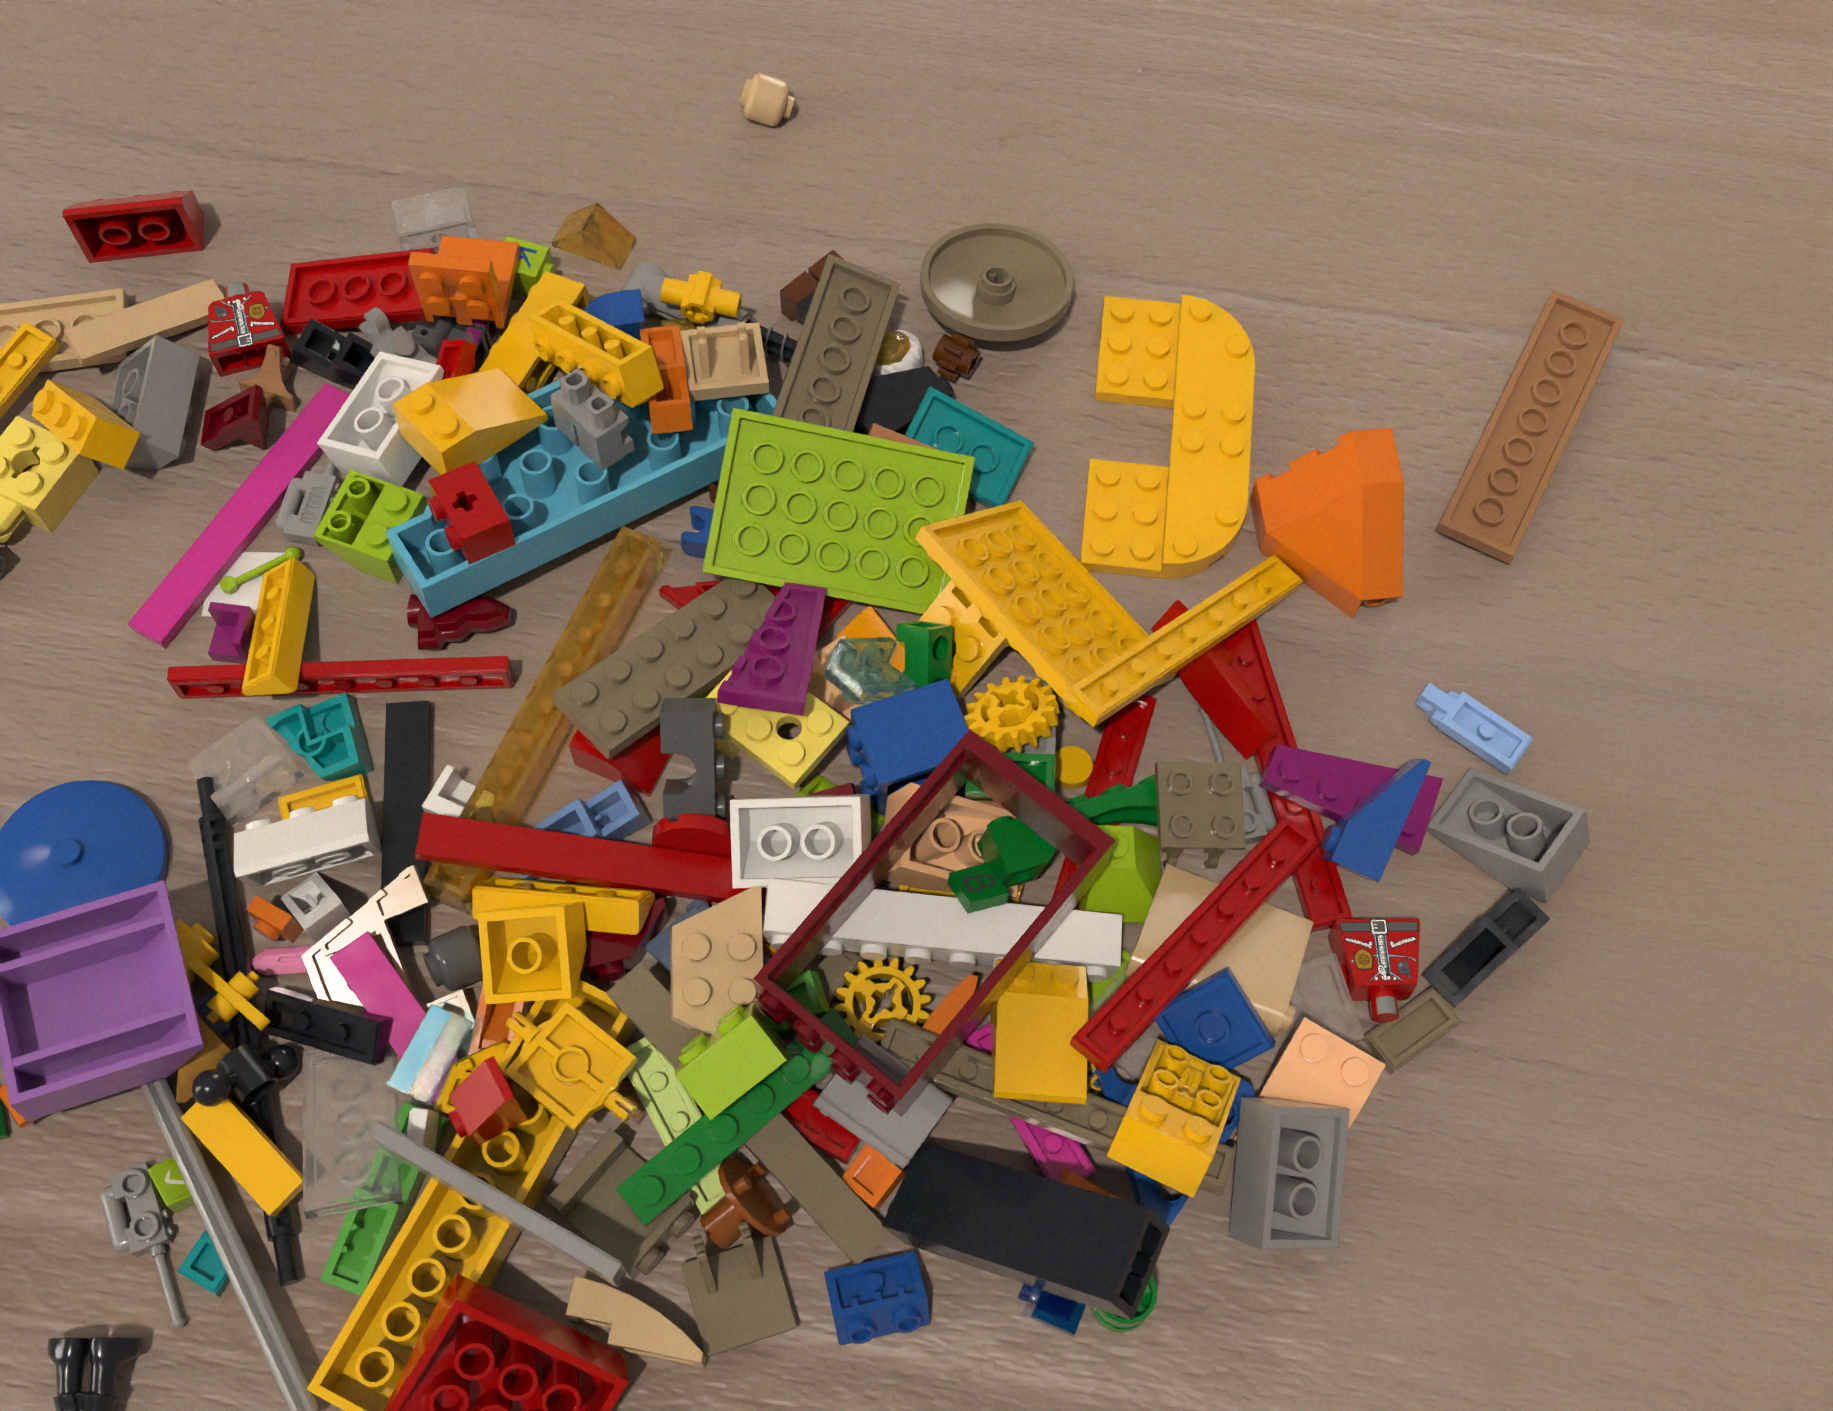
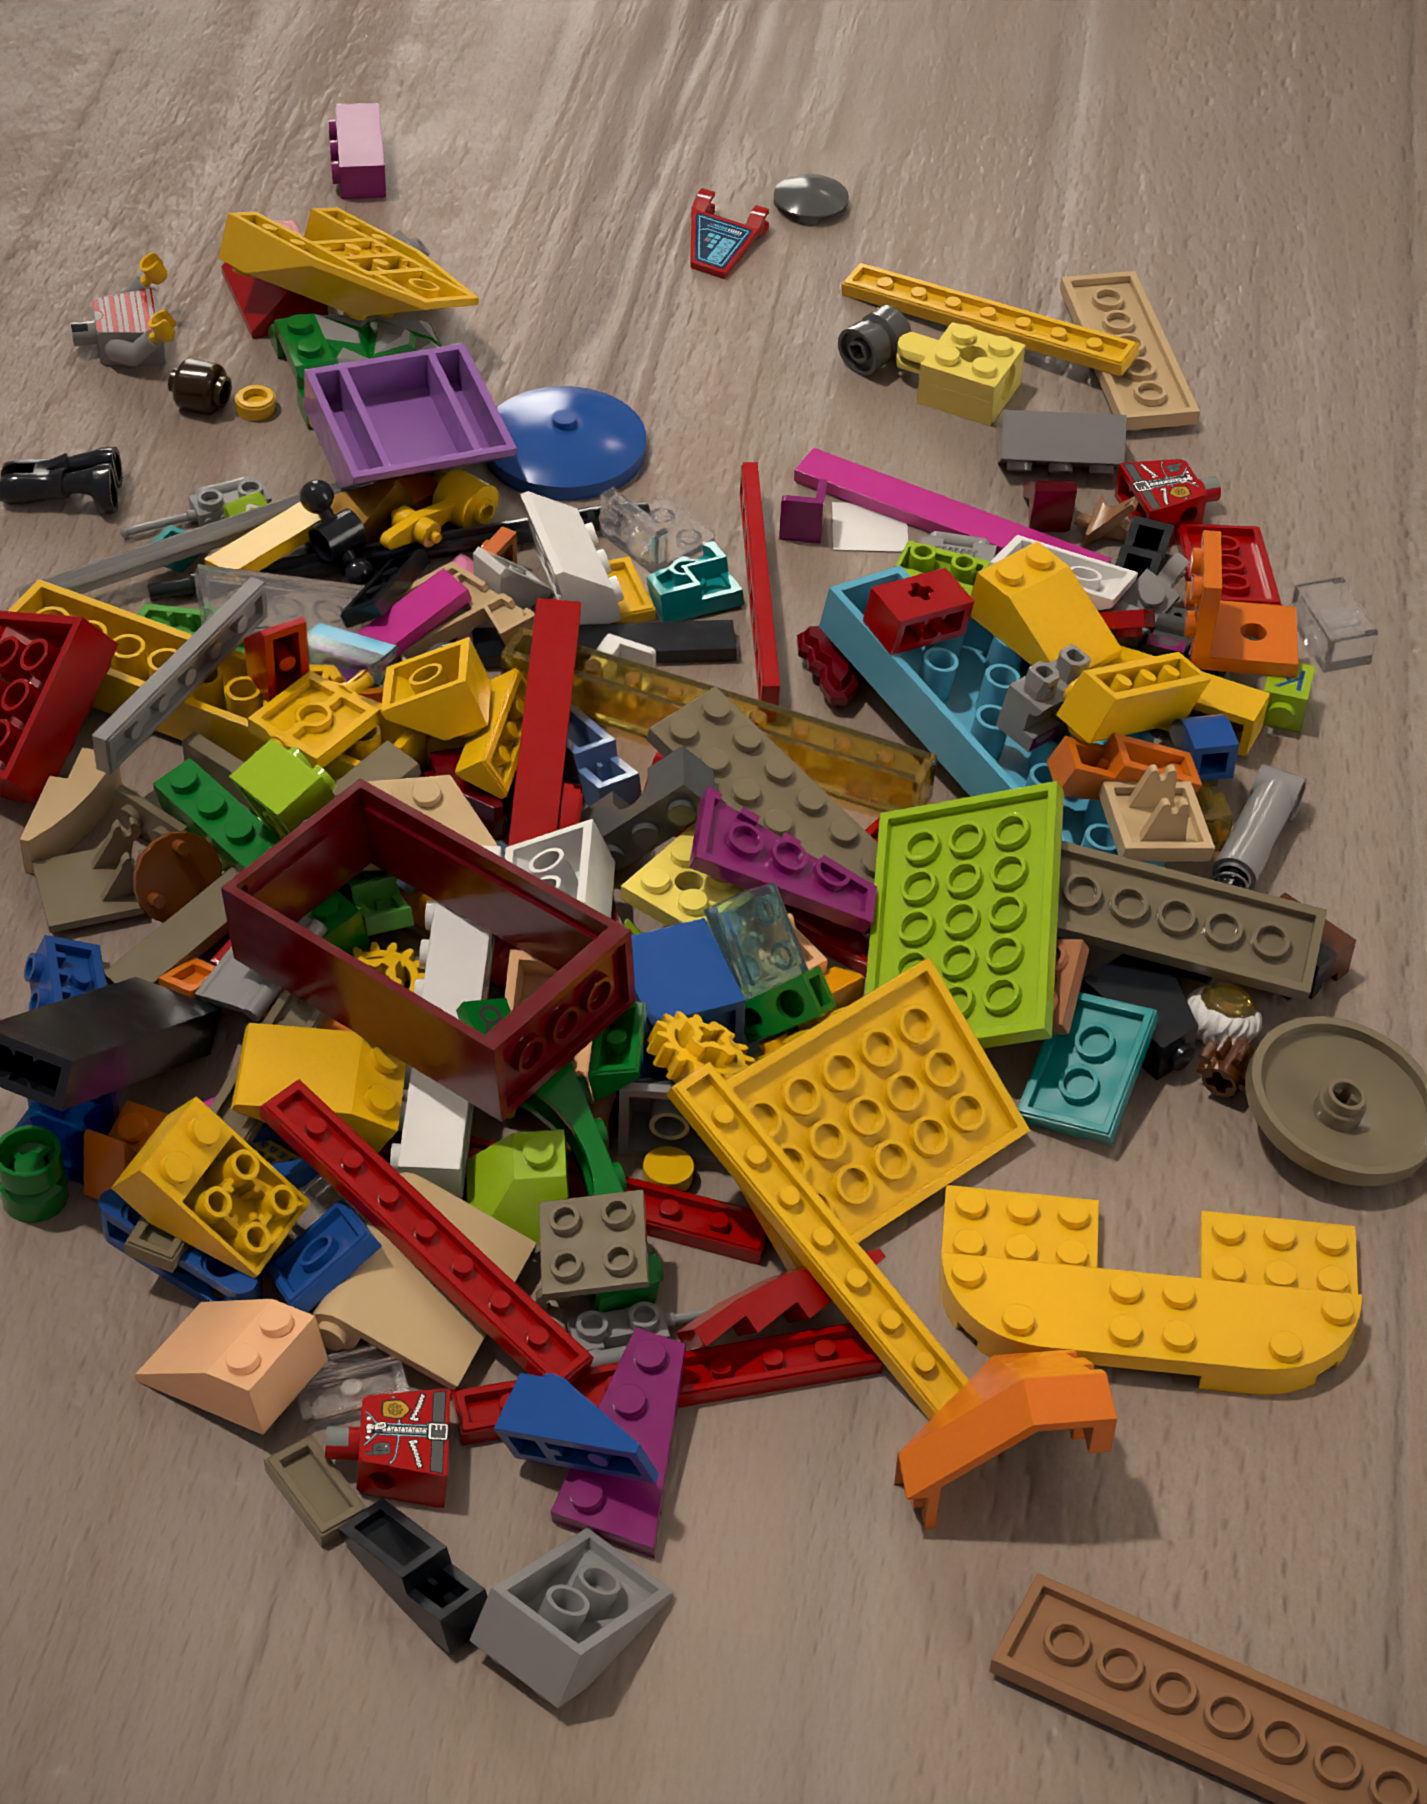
camera: 90 degrees right, 20 degrees down
yellow brick [31,379,140,470] -> none
red slope [63,190,204,263] -> none
tan tile [63,278,225,367] -> none
lime hinge [220,546,301,594] -> none
yellow slope [242,557,315,696] -> none
clear yellow slope [552,202,636,271] -> none
yellow axle [660,271,742,324] -> none
light grey slope [1229,1097,1350,1249] -> none
light blue hinge [1415,683,1533,775] -> none

